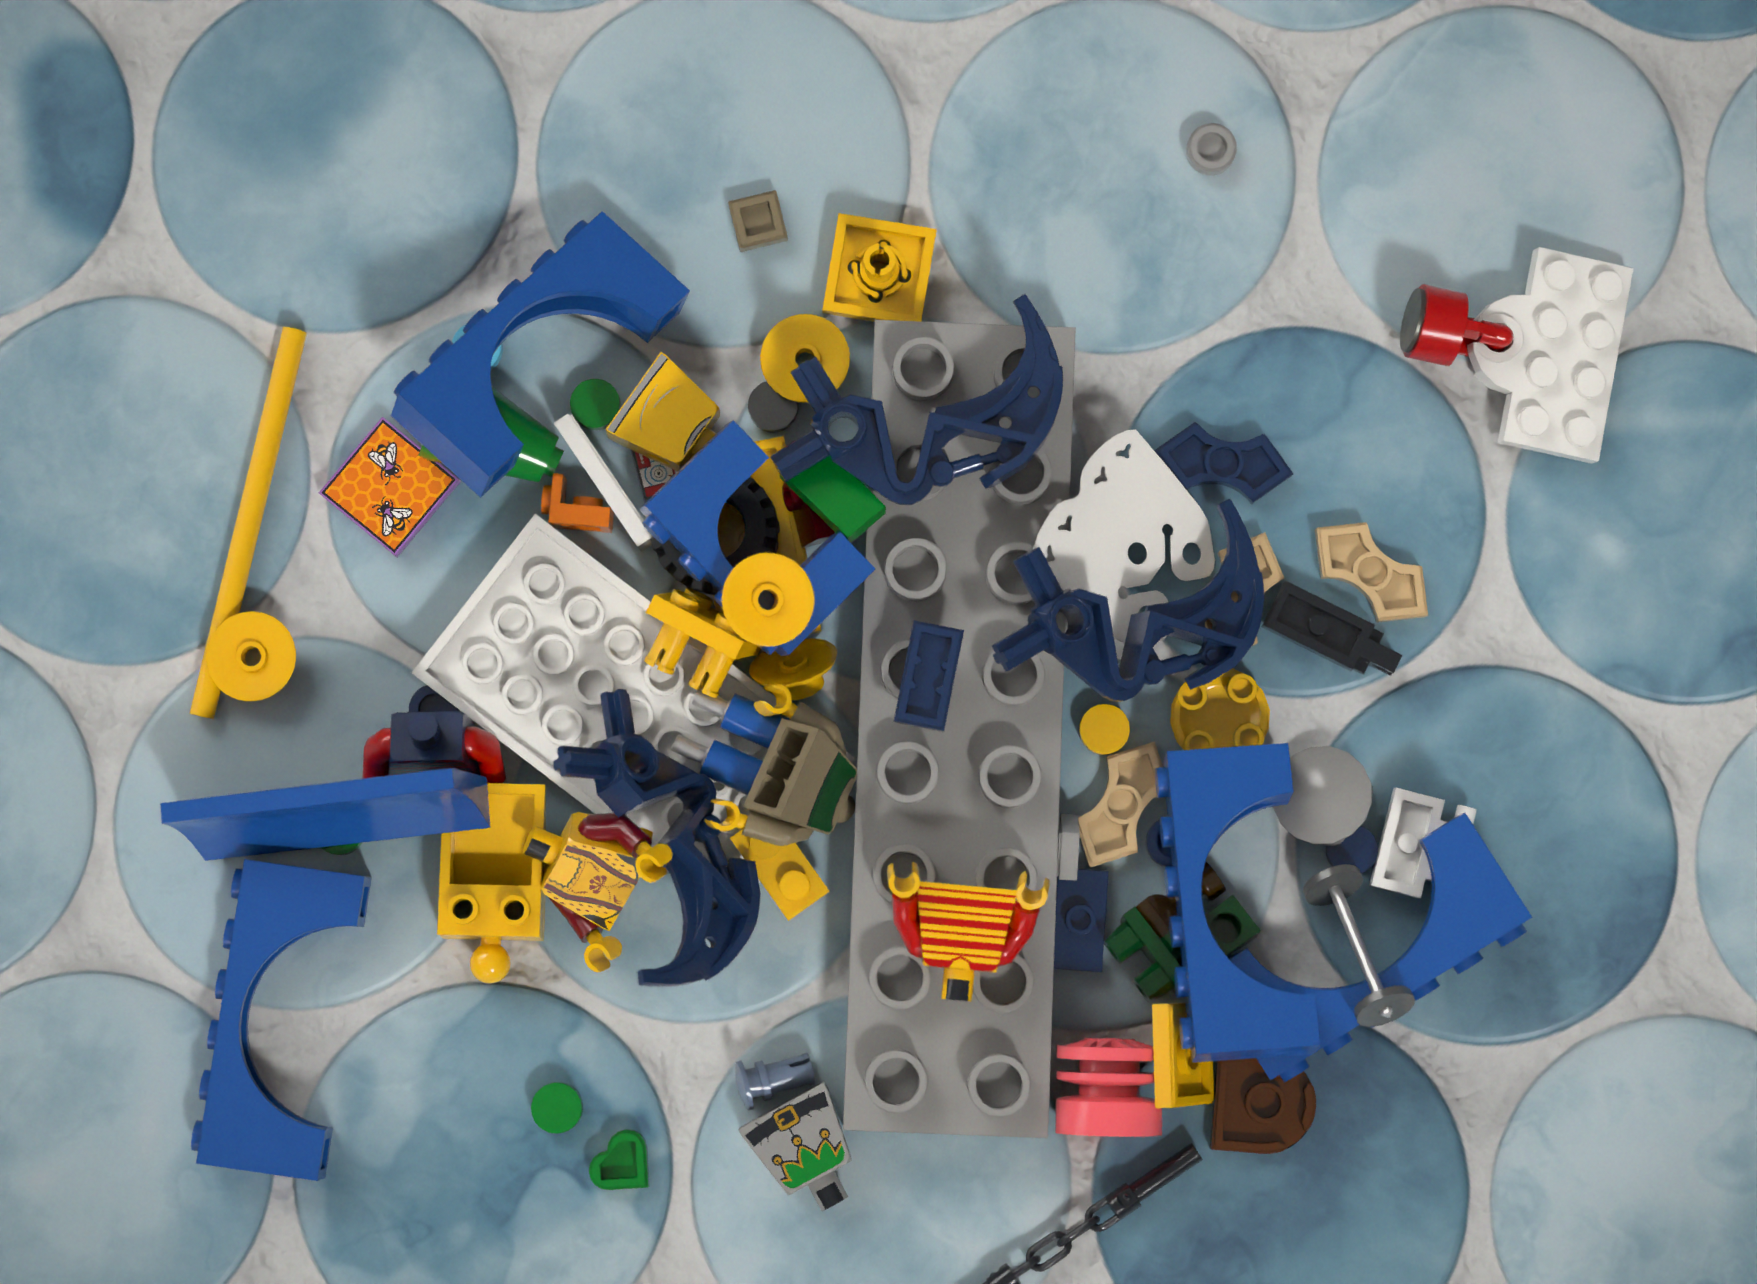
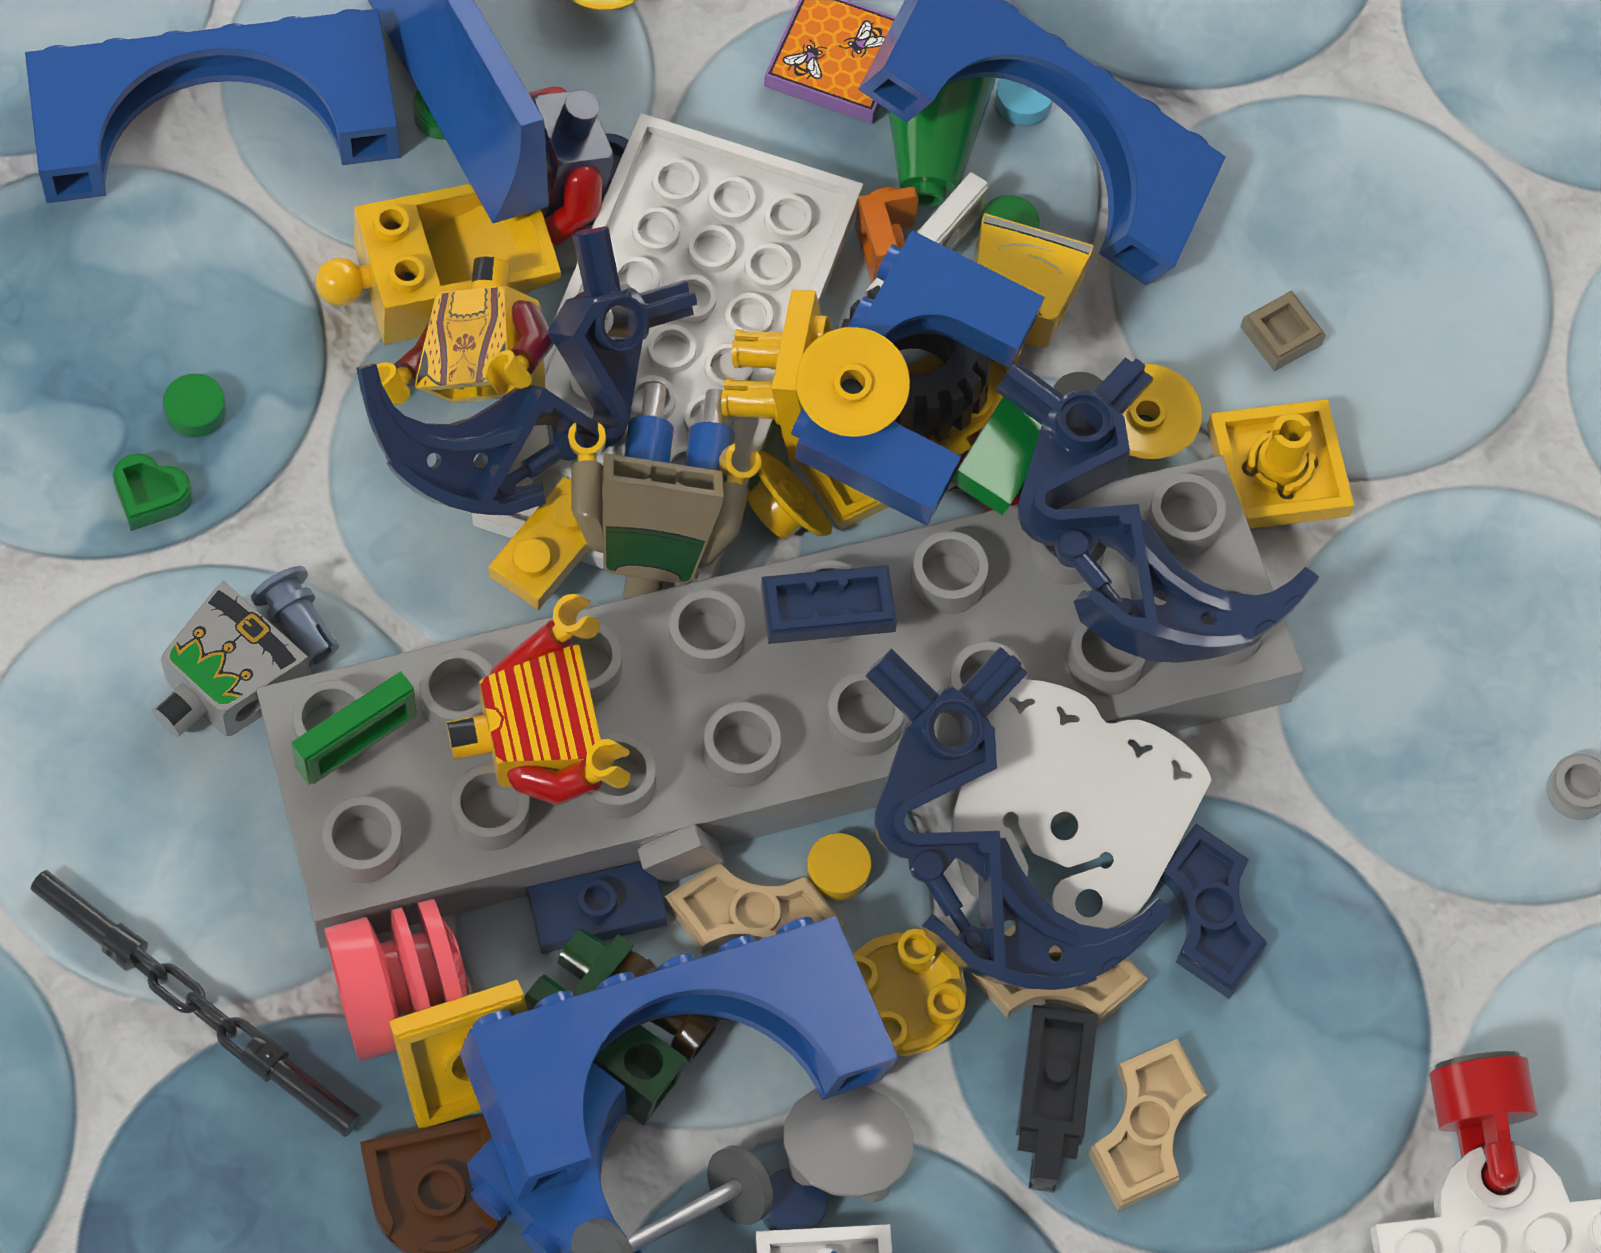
camera: 65 degrees right, 20 degrees down
none -> green tile [291,671,417,785]

